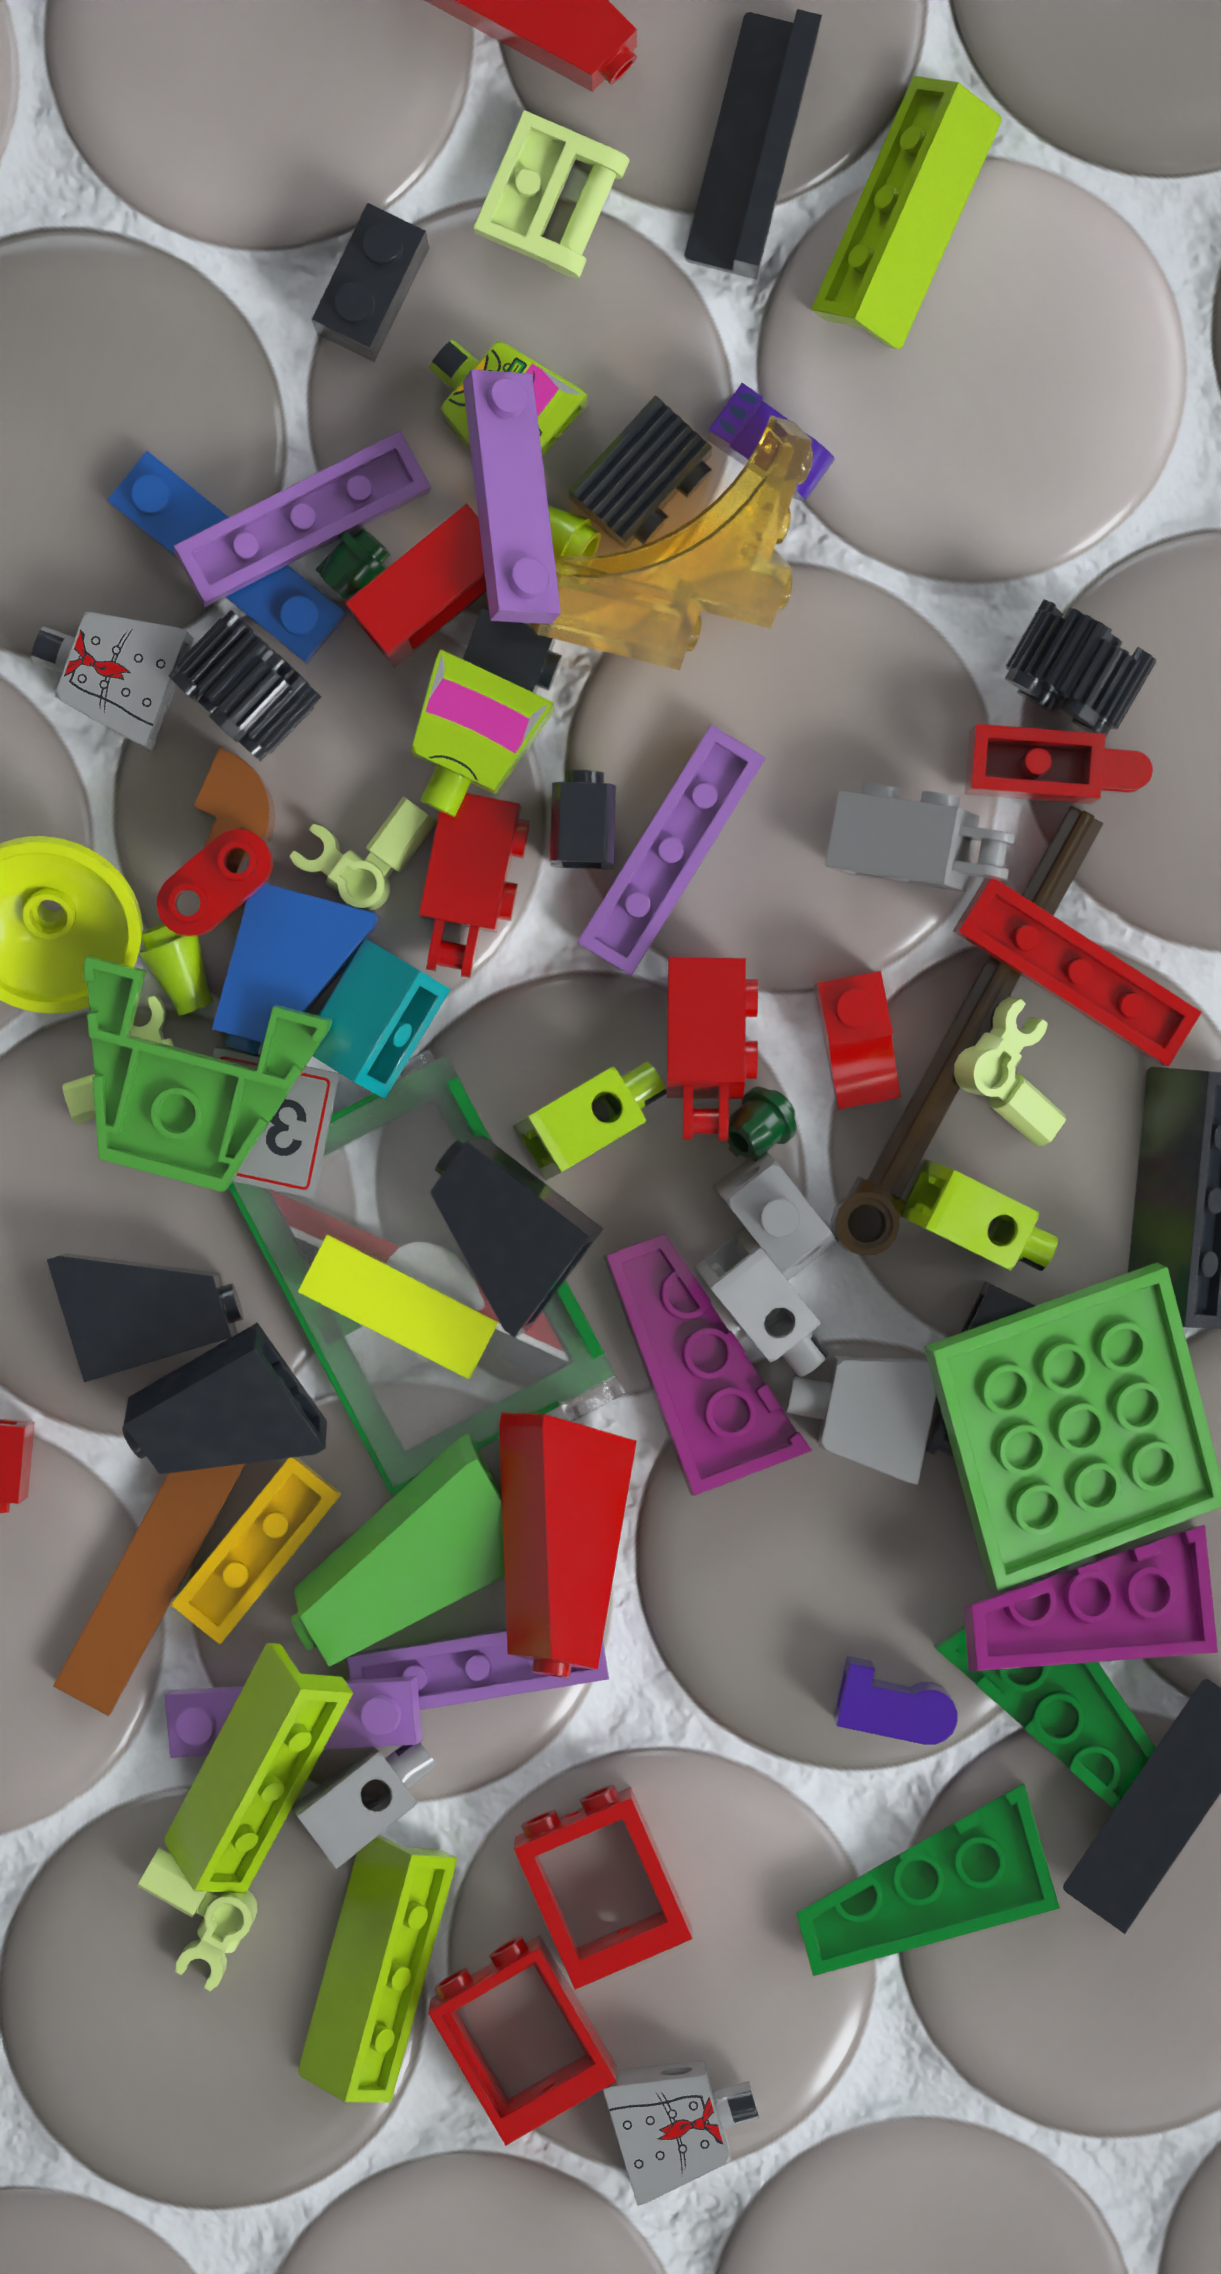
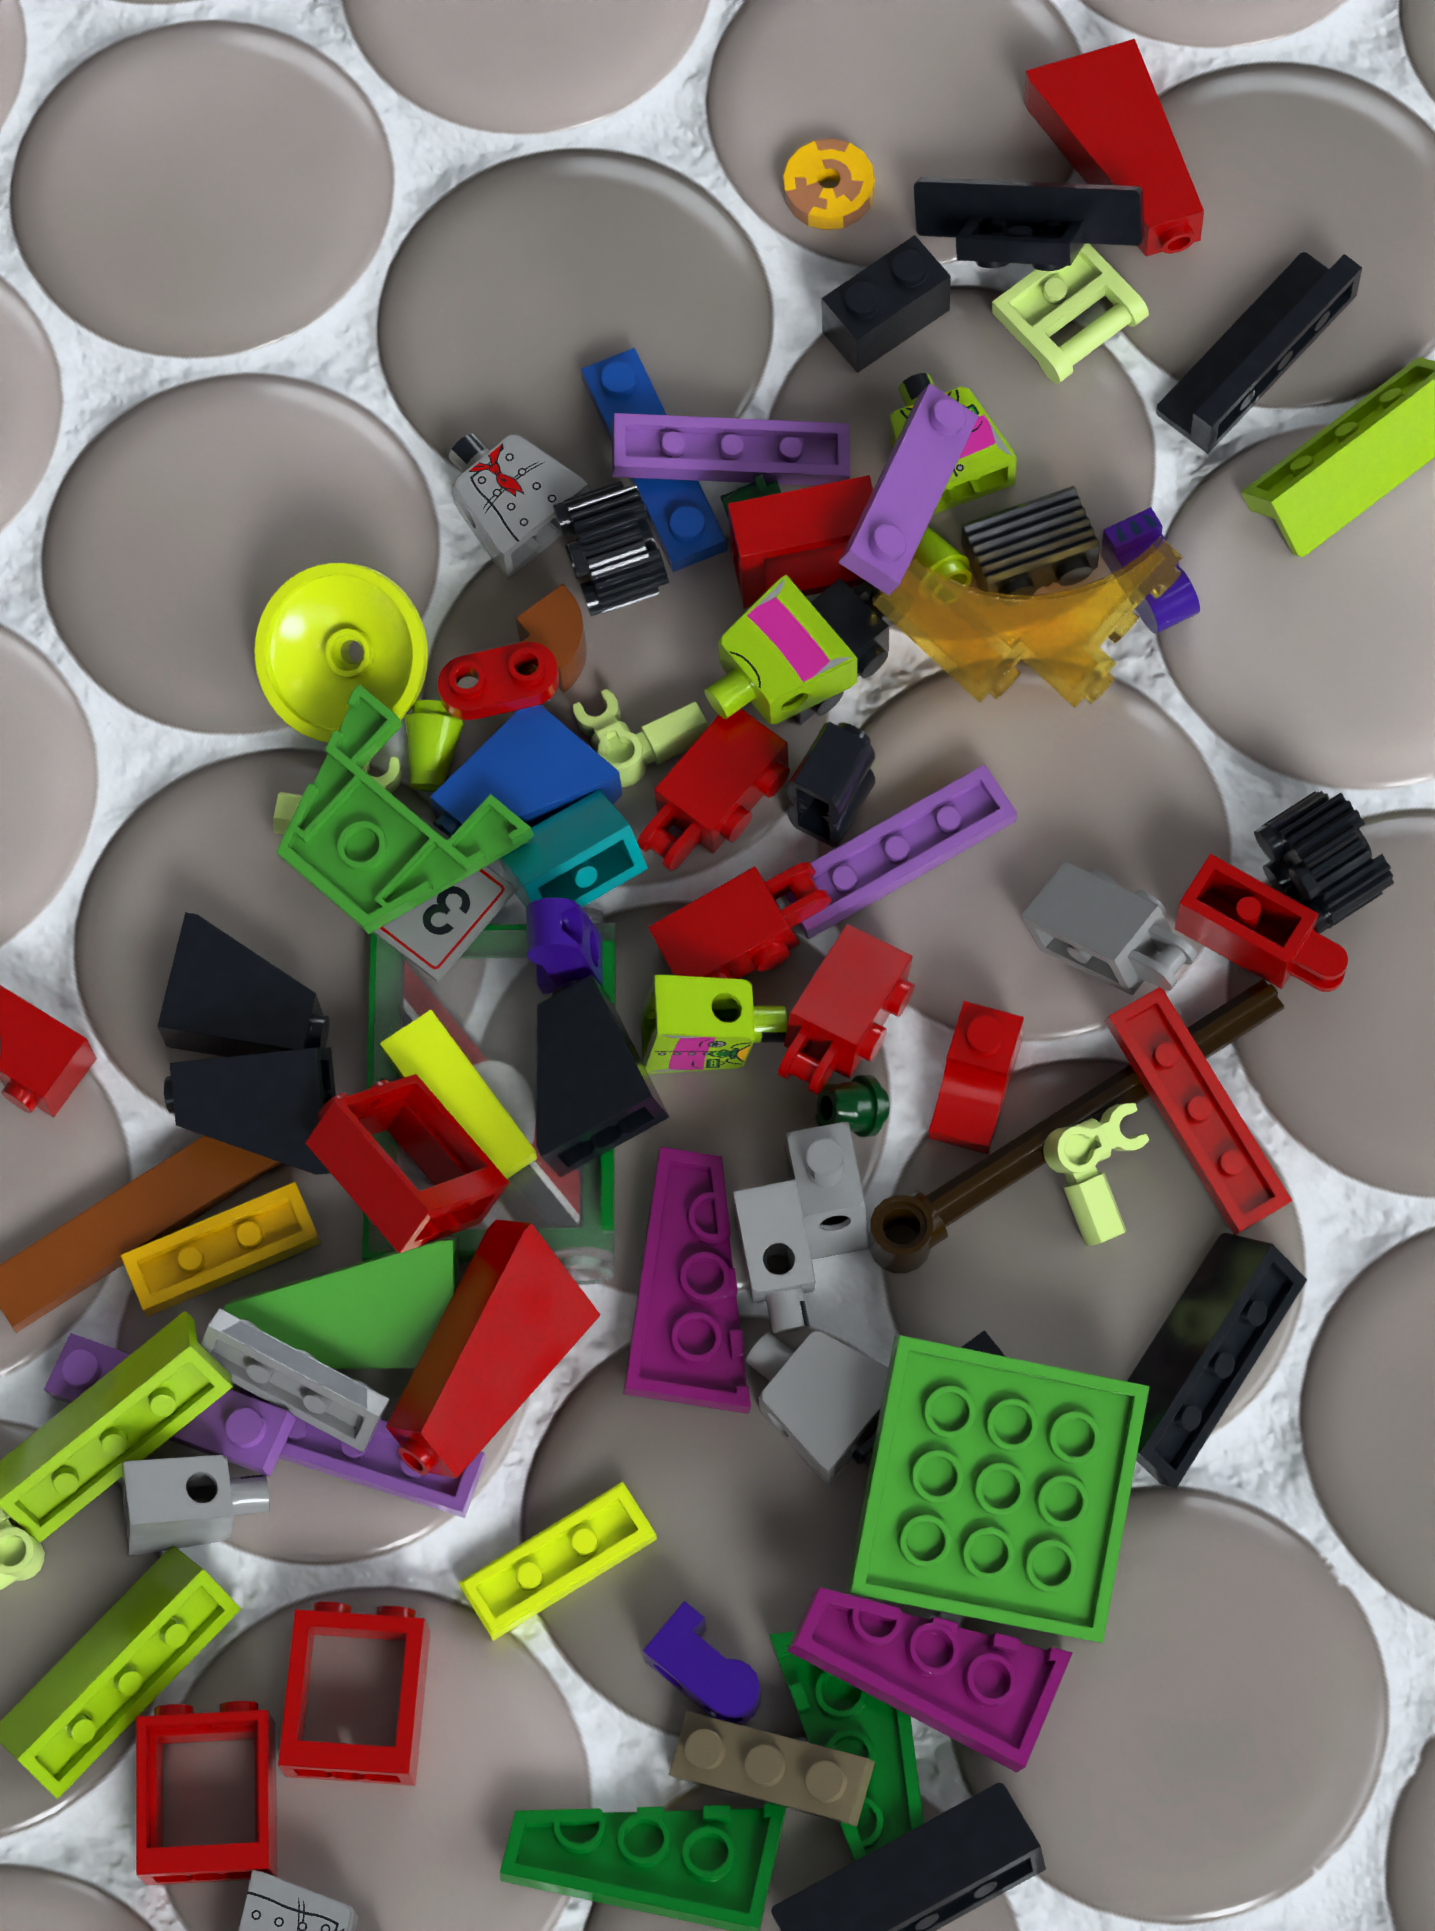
camera: 30 degrees right, 20 degrees down
lime torso [901,1159,1058,1271] -> none
none -> light grey plate [201,1308,390,1452]
none -> red window [305,1074,510,1254]
none -> neon yellow tile [458,1481,657,1641]
none -> dark purple leg [526,897,603,994]
none -> red brick [648,862,831,979]
none -> dark tan plate [668,1711,875,1827]
none -> yellow piece [783,138,875,230]
none -> black bracket [914,177,1144,271]

